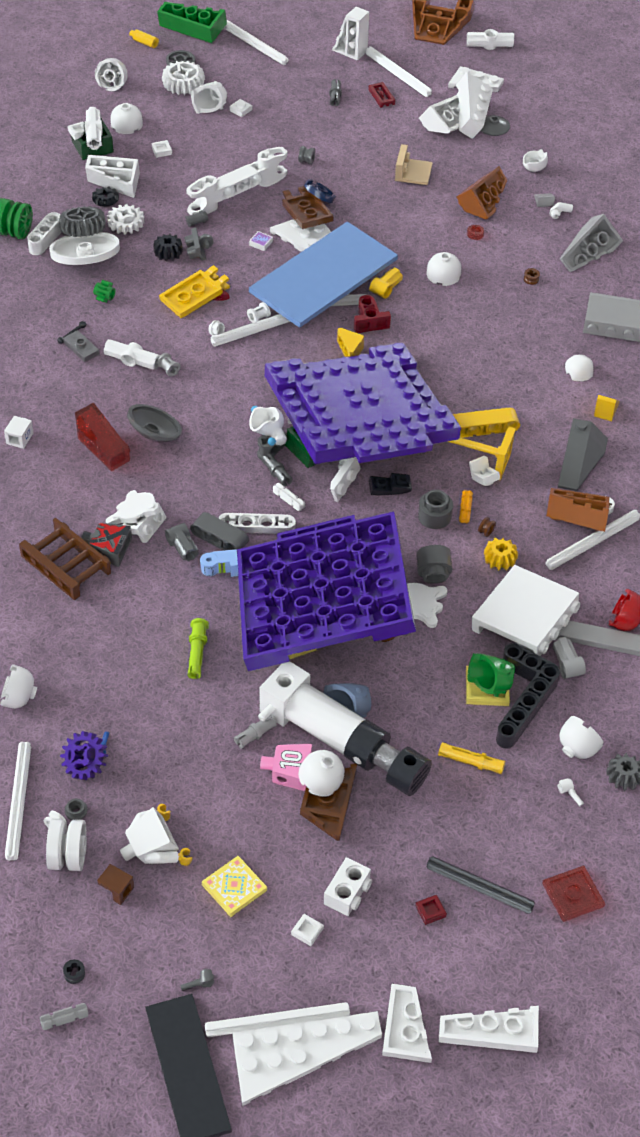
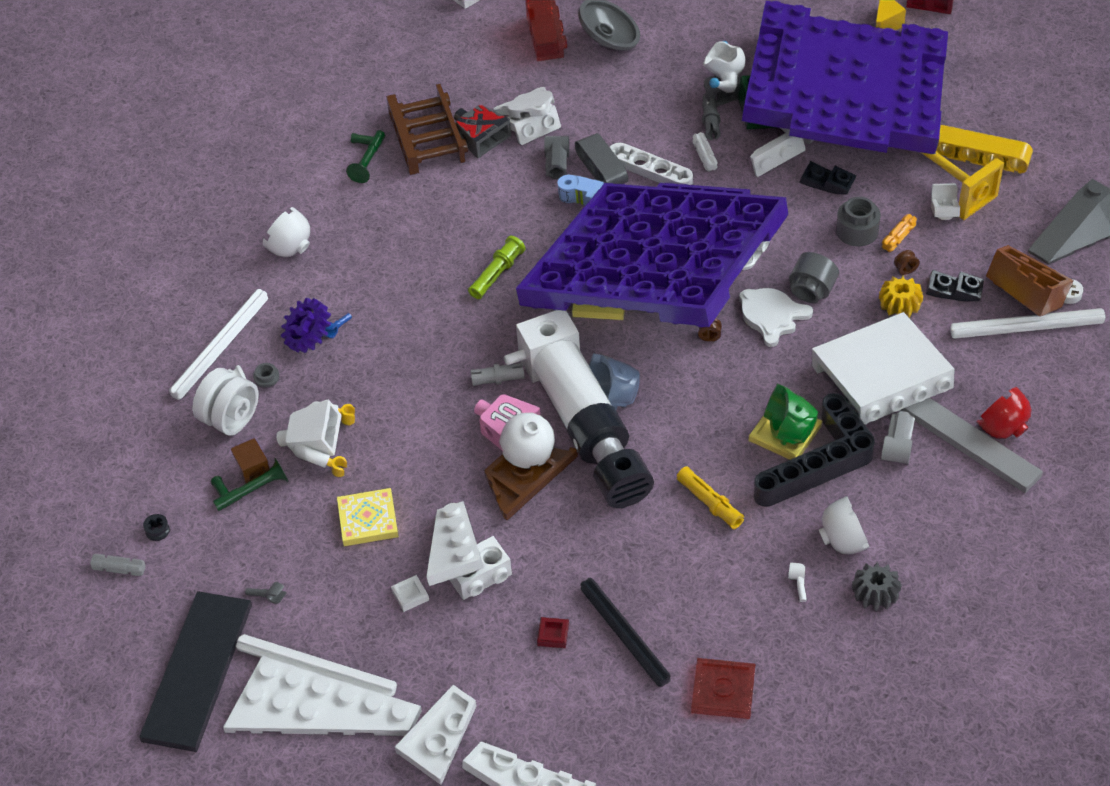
camera: 35 degrees right, 0 degrees up
none -> dark green piece [210,458,288,511]
none -> dark green piece [346,130,386,183]
none -> white wing [426,501,484,586]
none -> black slope [926,270,984,302]

